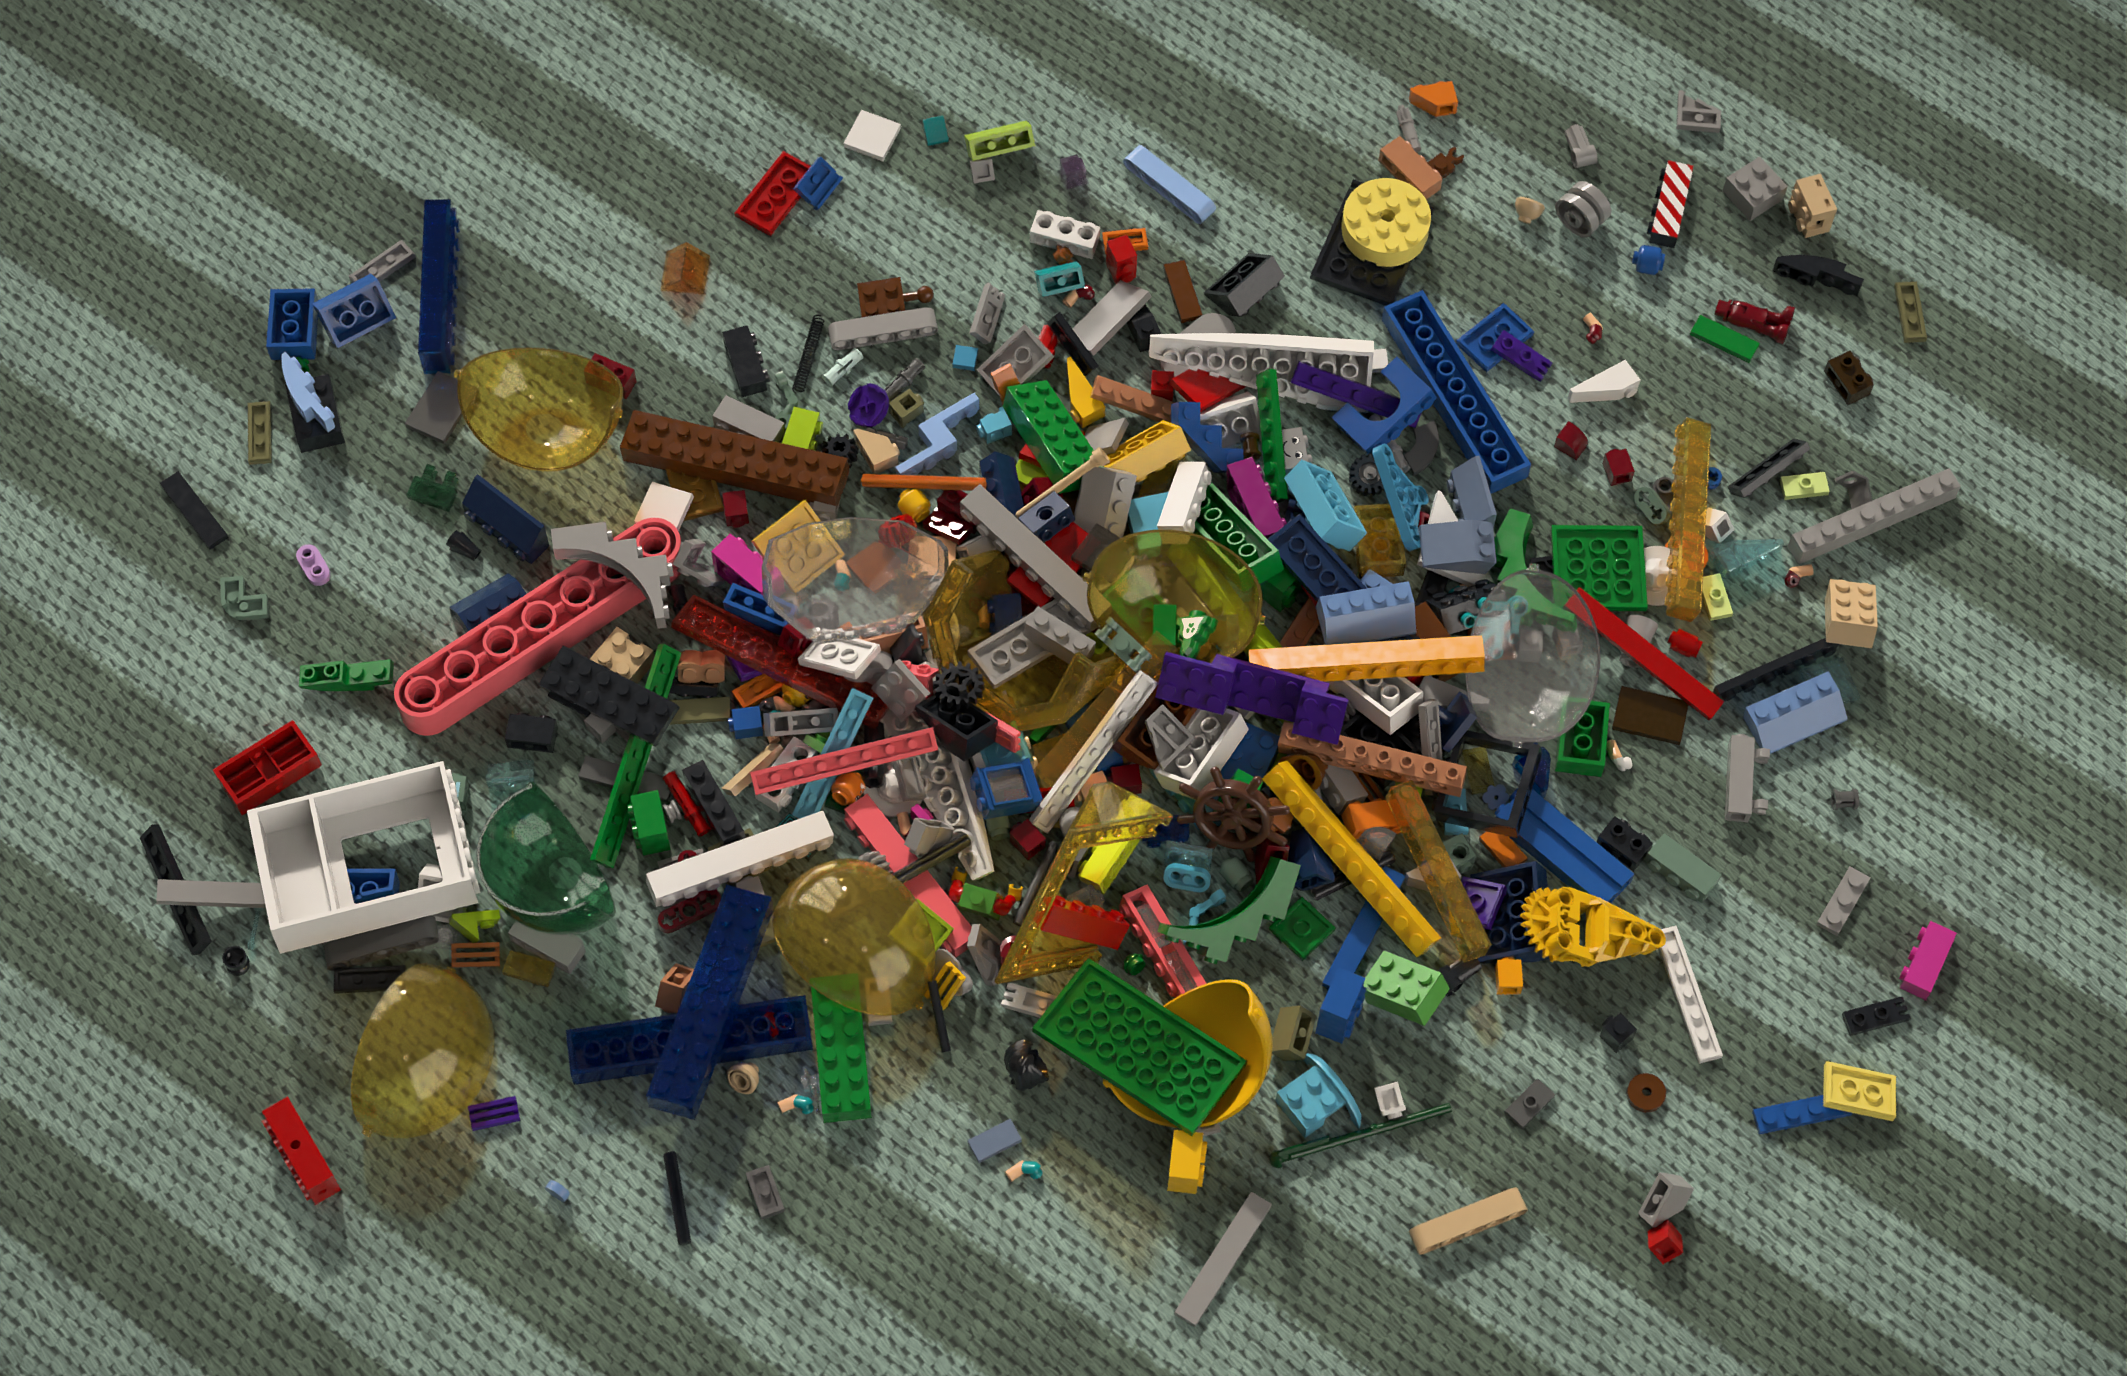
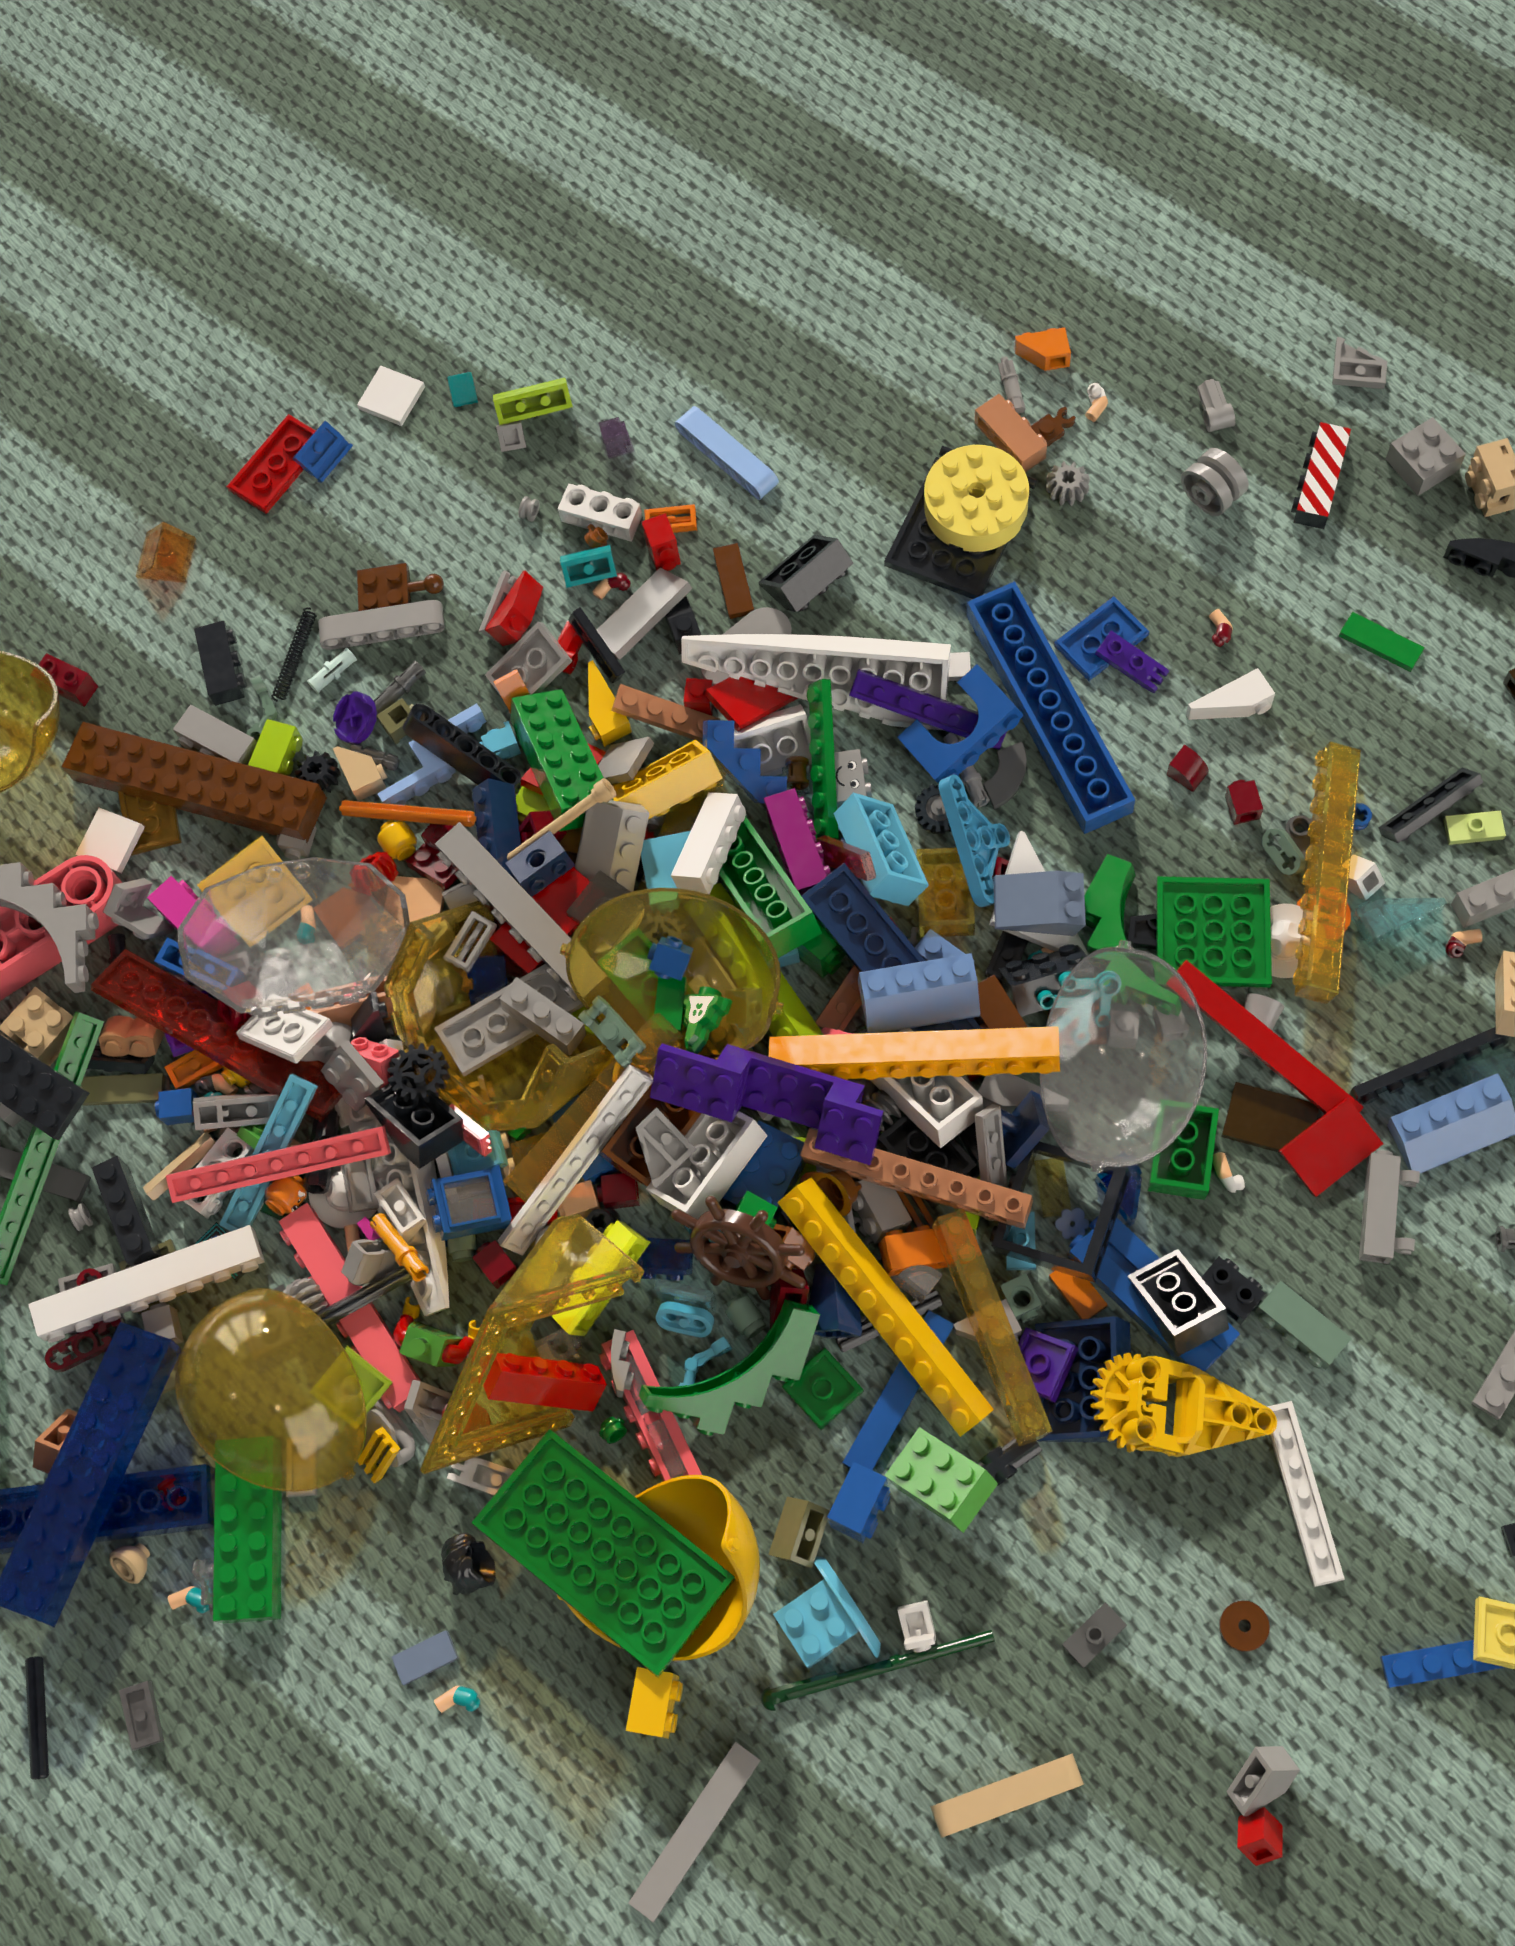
camera: 15 degrees right, 5 degrees up
green brick [627,790,671,856] -> none
red pin [662,771,711,837] -> none
dark red brick [722,490,749,528] -> none
black bar [927,980,951,1053] -> none
dark azure tile [953,345,978,371] -> none
sand blue slope [1447,455,1497,528] -> none
light orange brick [1495,957,1523,995] -> none
tan brick [1515,197,1545,224] -> none
black brick [1600,1012,1637,1053] -> none
blue head [1632,245,1665,275] -> none
red brick [1667,628,1703,658] -> none
yellowish green plate [1697,573,1733,621] -> none
dark red piece [1714,299,1795,345] -> none
none -> light orange pin [370,1213,429,1282]
none -> white slope [374,1178,426,1242]
none -> black beam [403,704,521,790]
none -> light grey tile [443,911,497,973]
none -> red slope [484,570,543,646]
none -> light grey bush [518,496,540,522]
none -> light grey slope [611,1329,634,1398]
none -> blue brick [647,936,694,981]
none -> clear red tile [817,835,876,881]
none -> light grey gear [1046,461,1090,506]
none -> arm [1085,383,1108,422]
none -> black slope [1128,1249,1229,1357]
none -> red tile [1279,1098,1383,1197]

